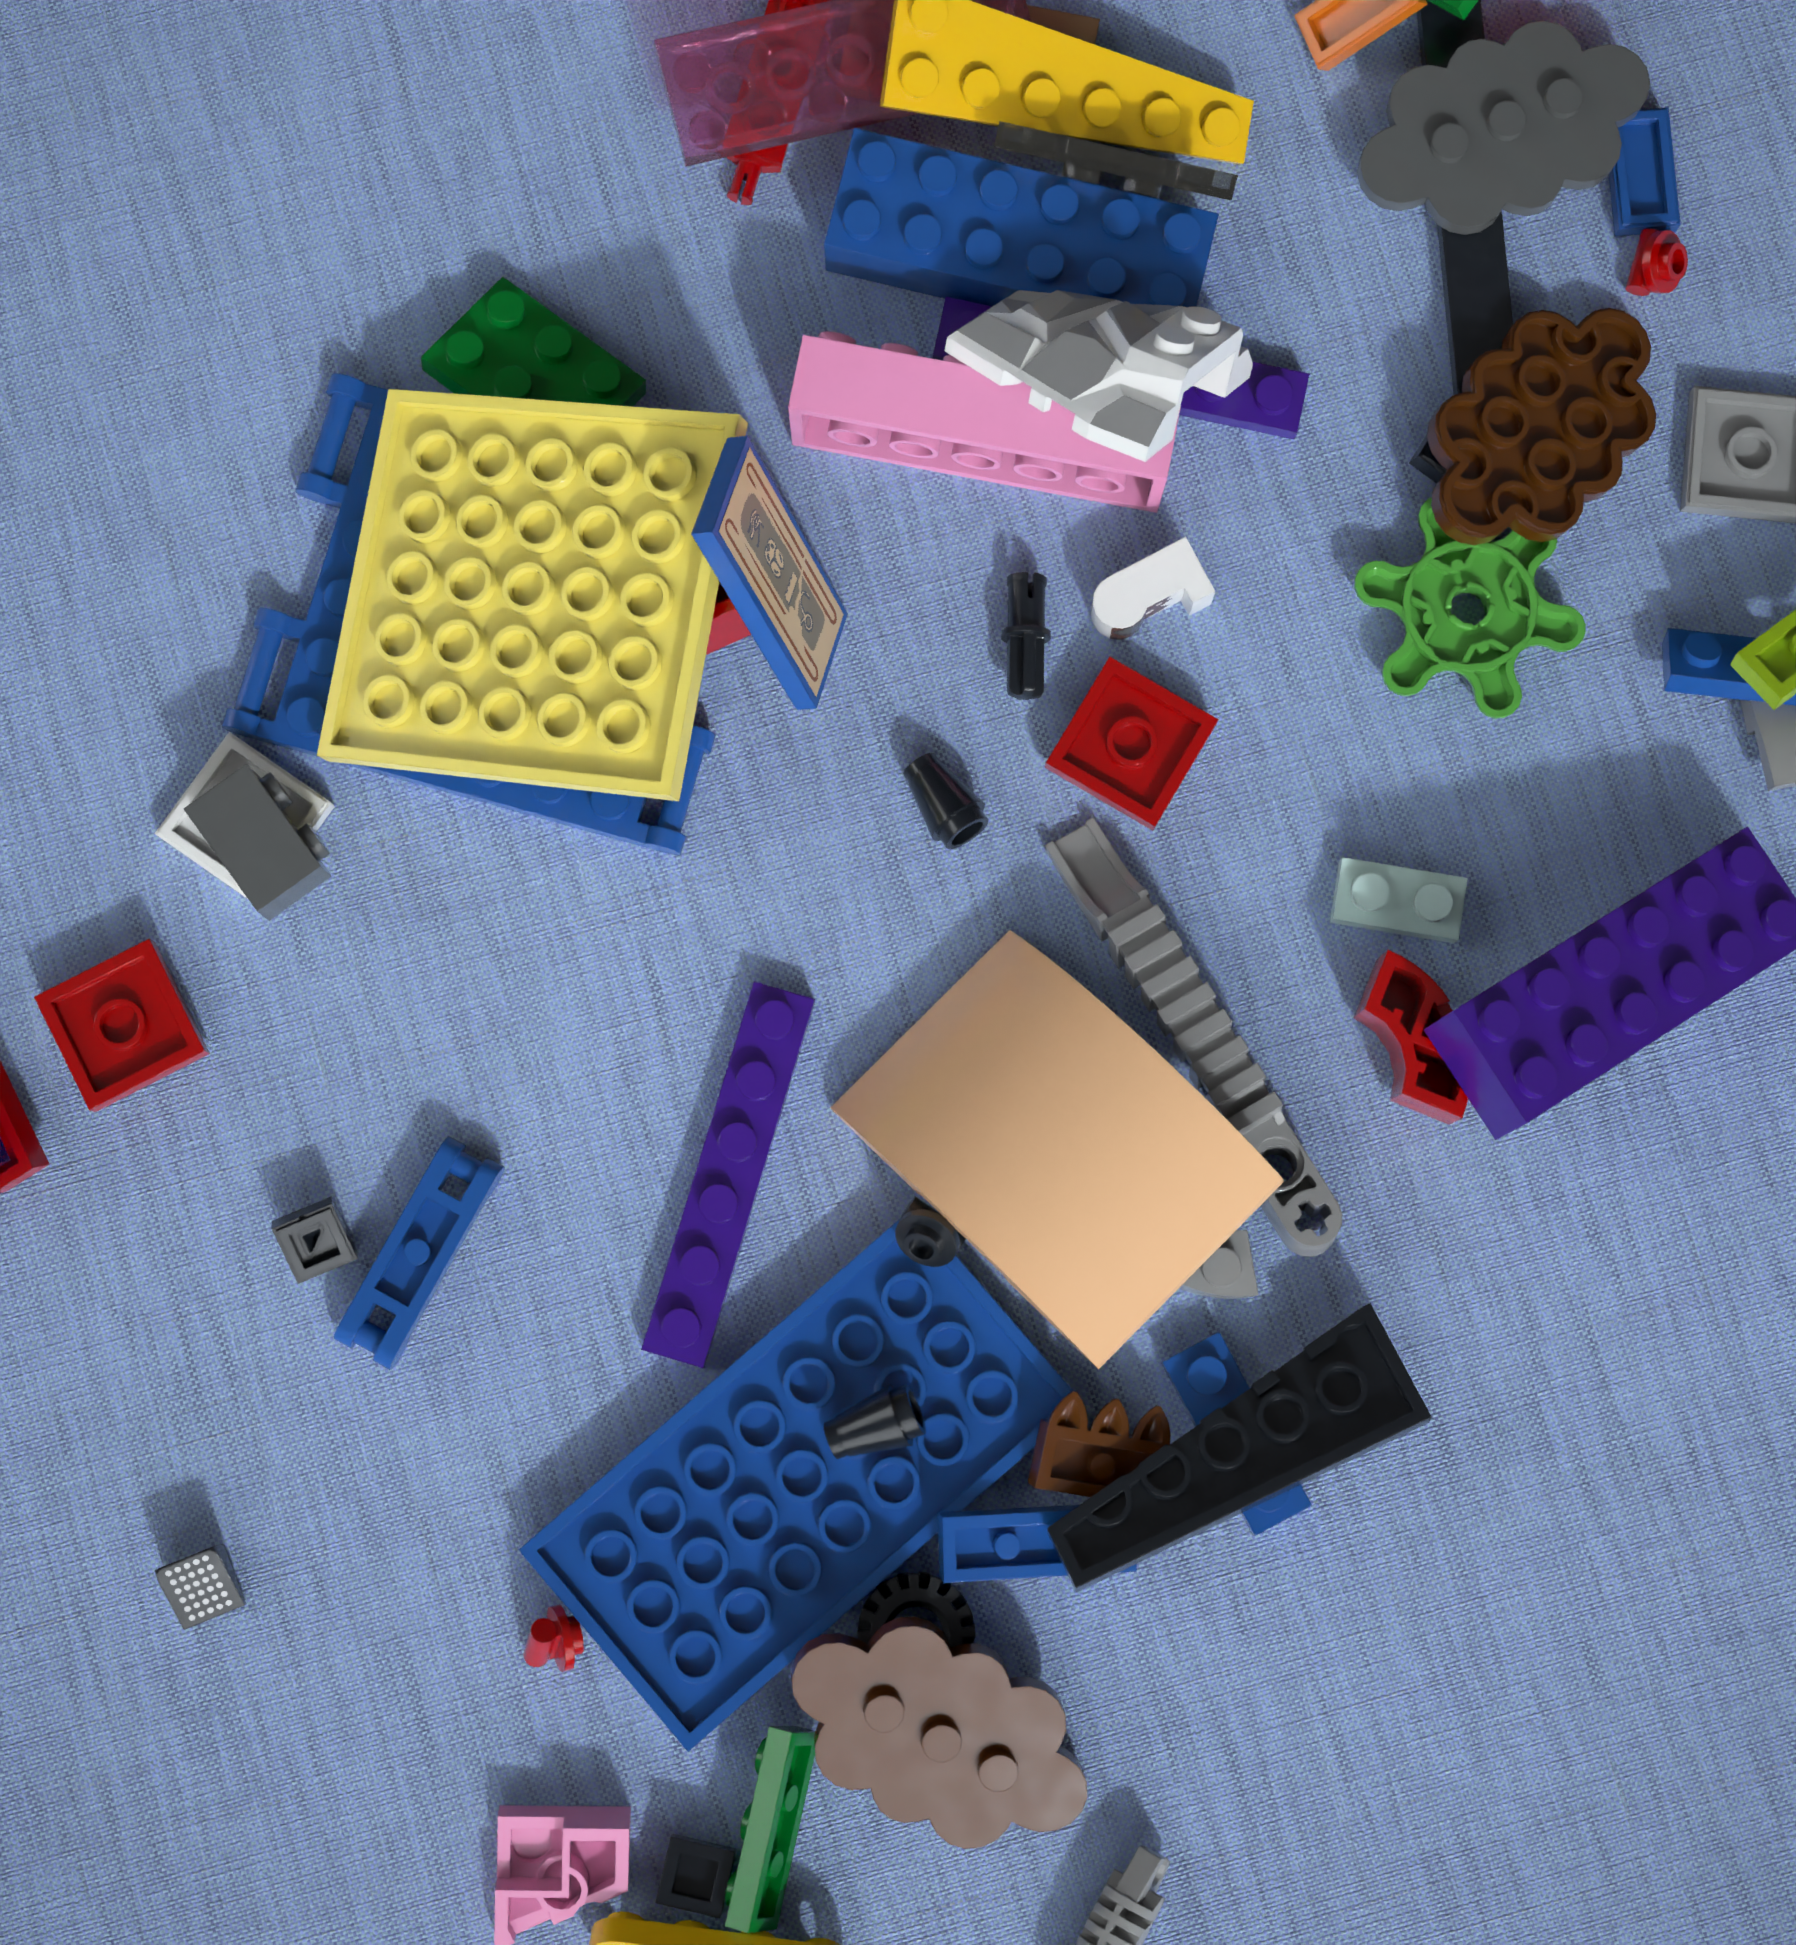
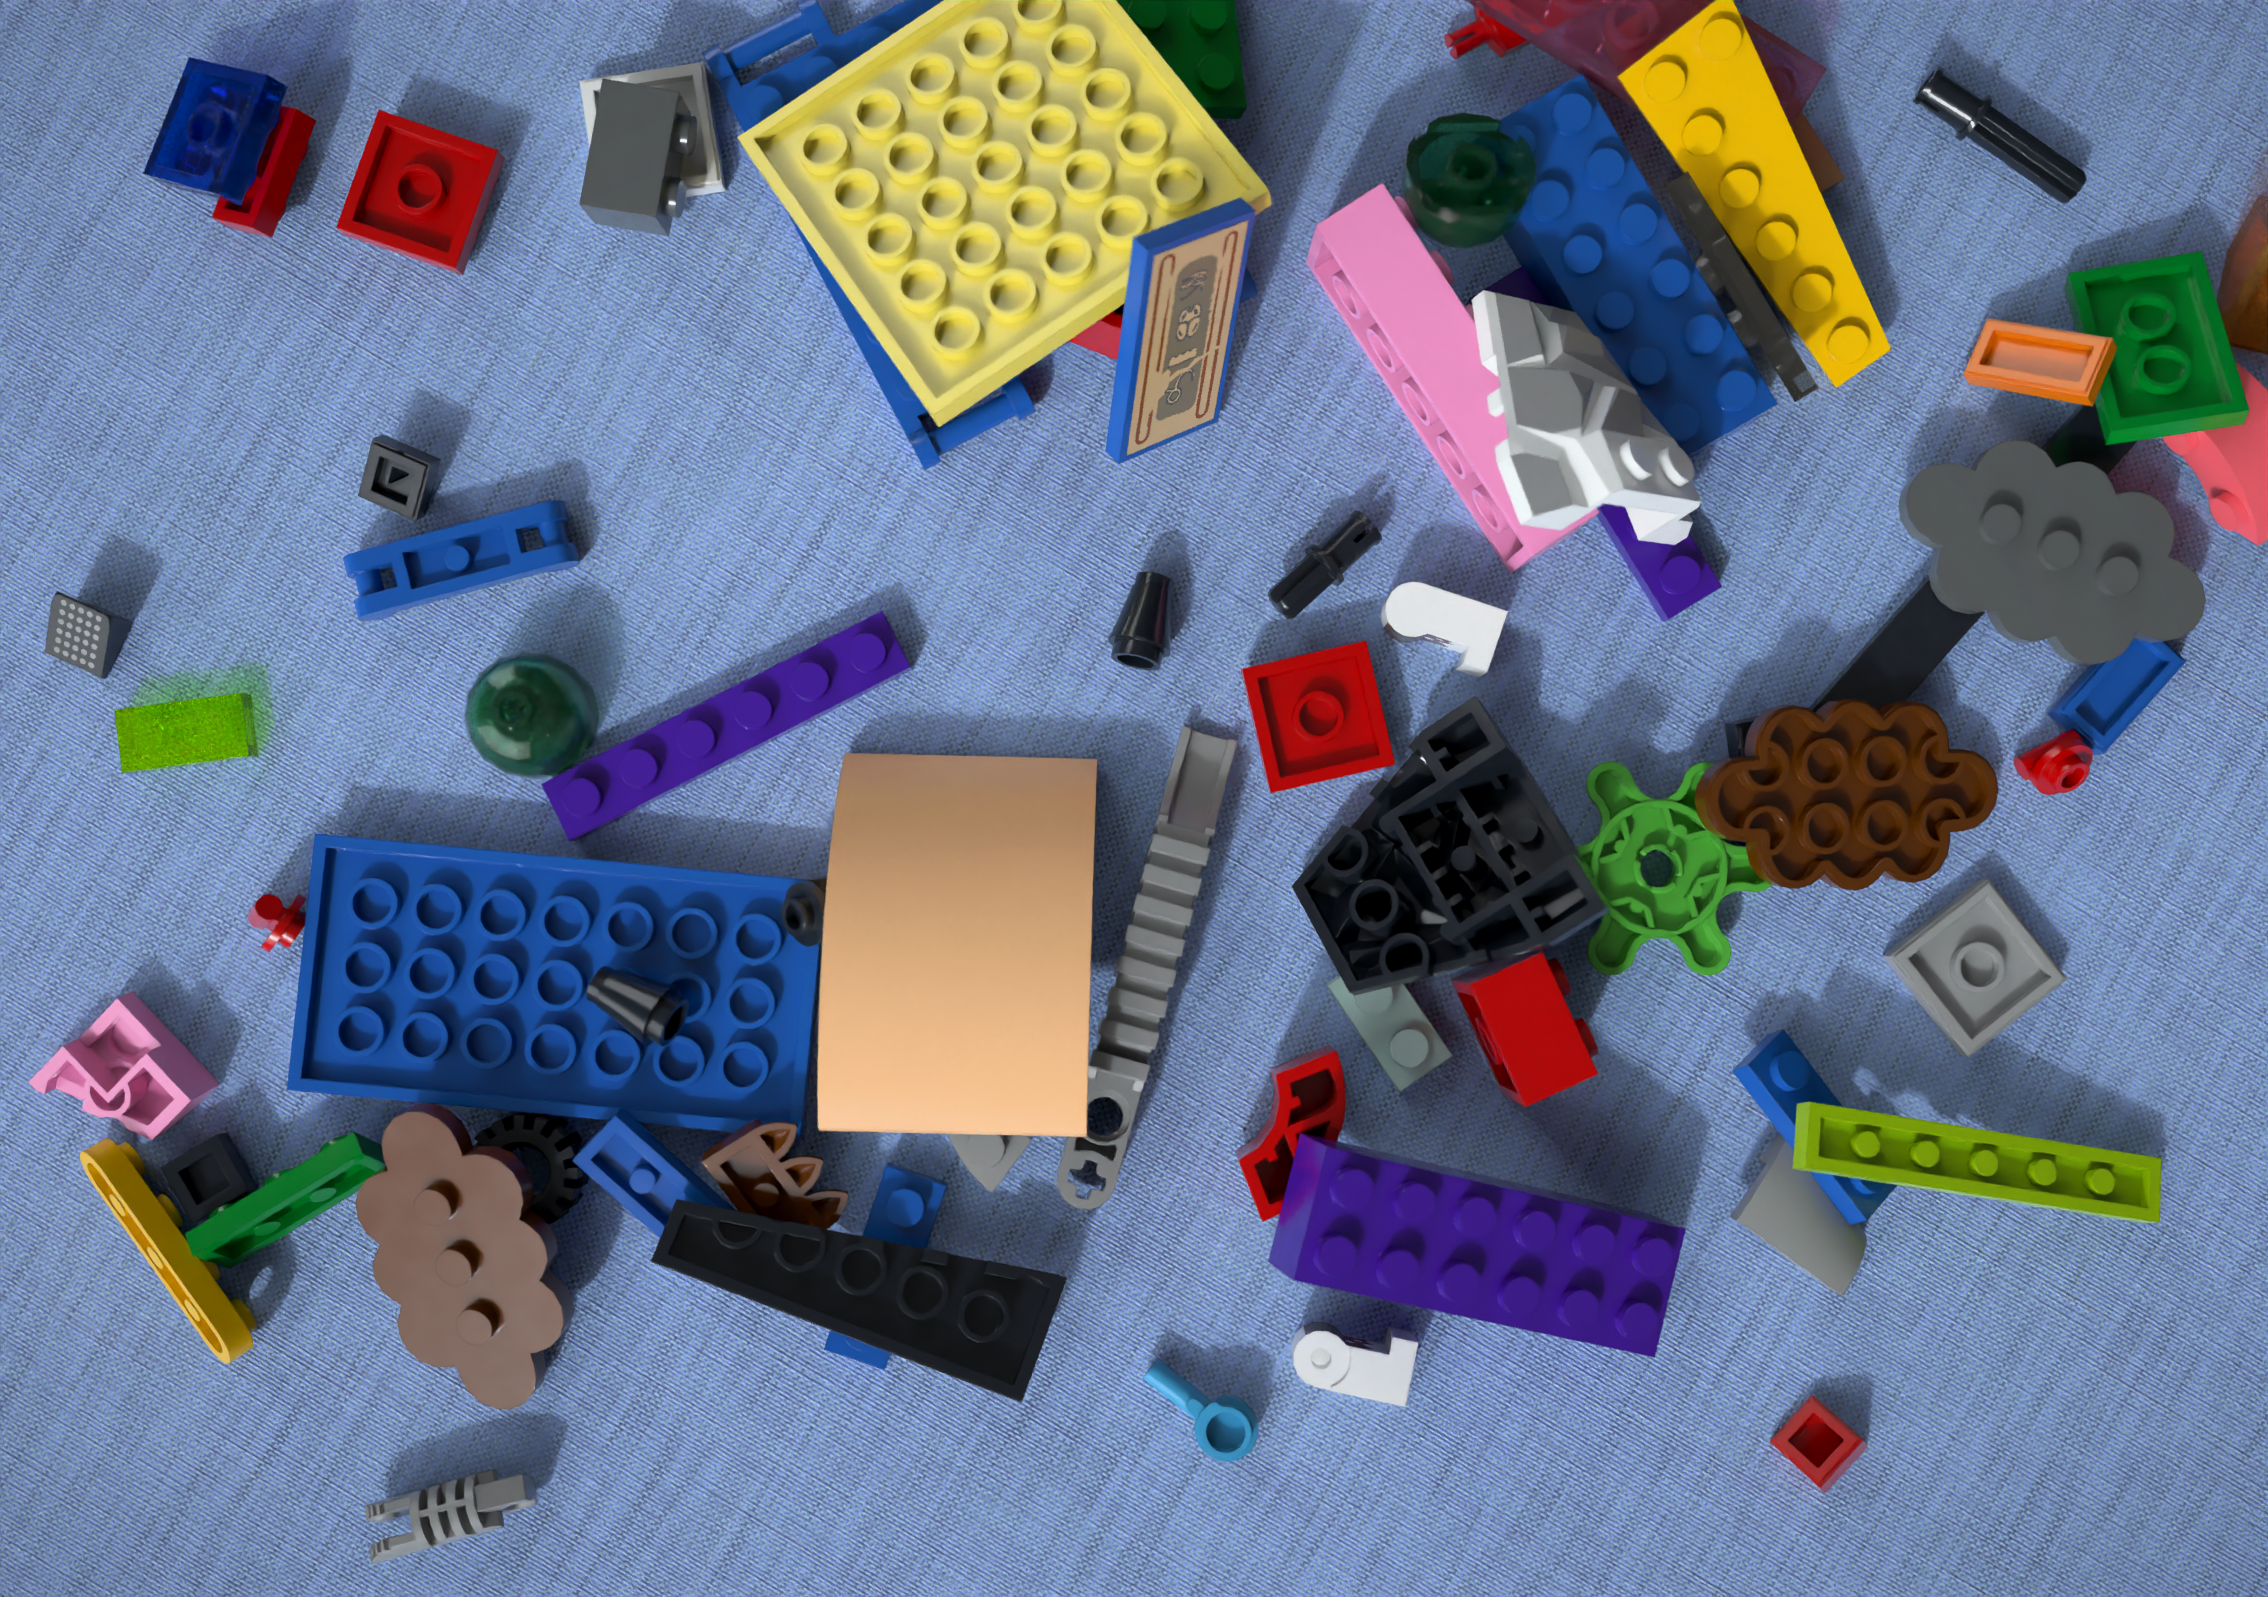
camera: 40 degrees right, 5 degrees up
none -> clear neon green plate [114,693,258,774]
none -> clear green cylinder [463,652,599,780]
none -> dark azure plate [1143,1358,1258,1462]
none -> white leg [1291,1321,1418,1407]
none -> black wedge [1292,696,1610,996]
none -> clear green cylinder [1402,113,1537,249]
none -> red brick [1450,951,1599,1107]

